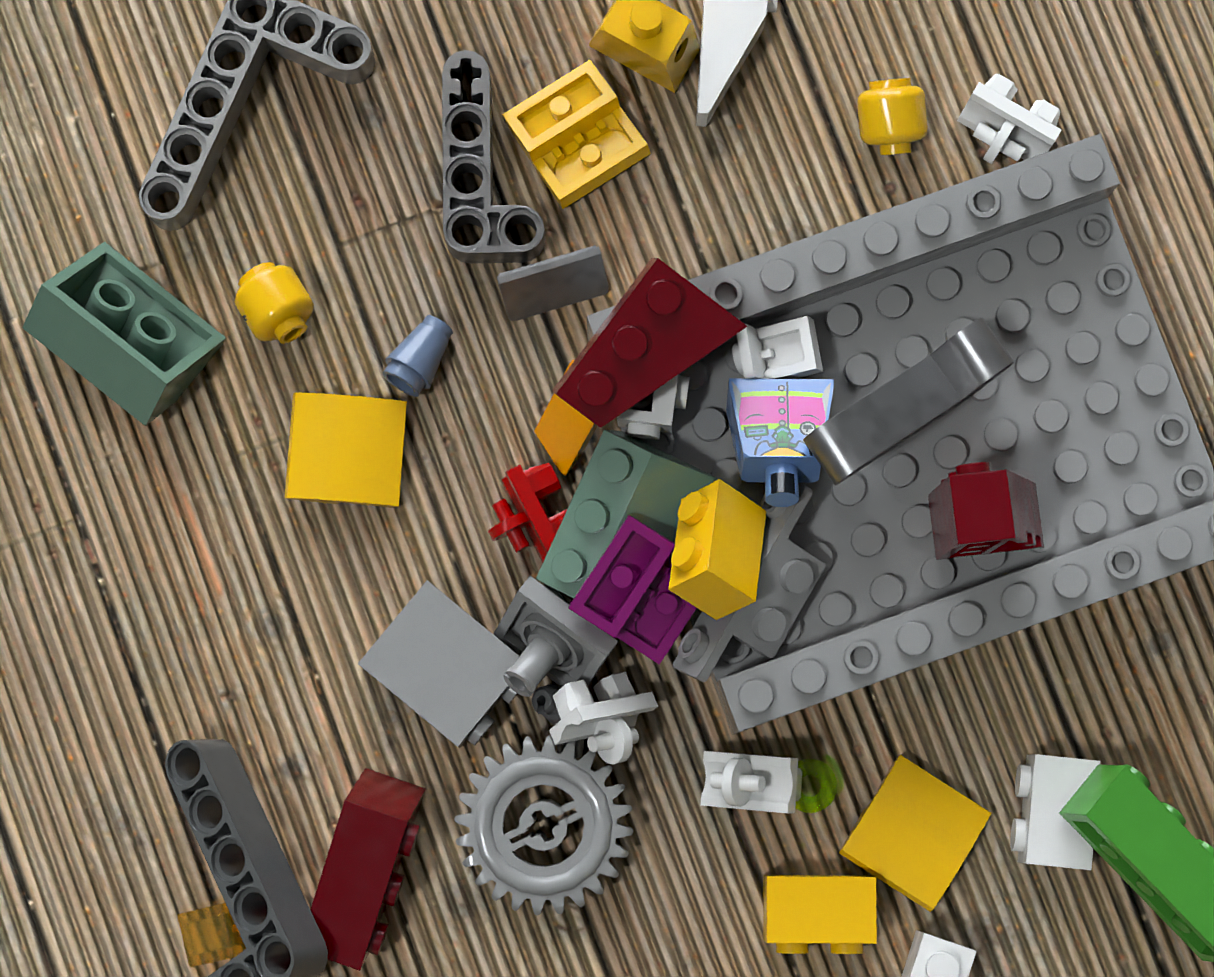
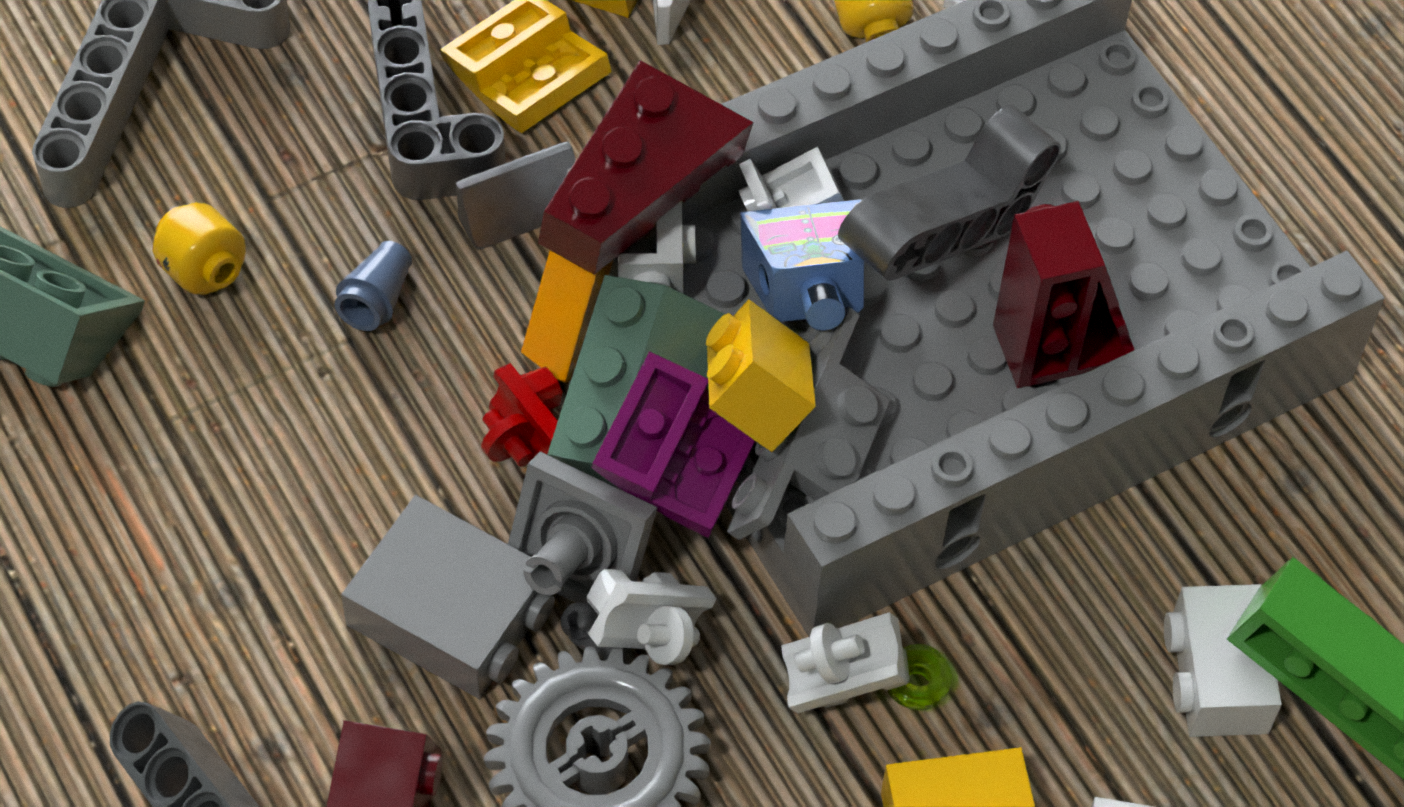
camera: 10 degrees left, 25 degrees down
yellow slope [284,392,407,508] -> none
yellow slope [839,755,991,912] -> none

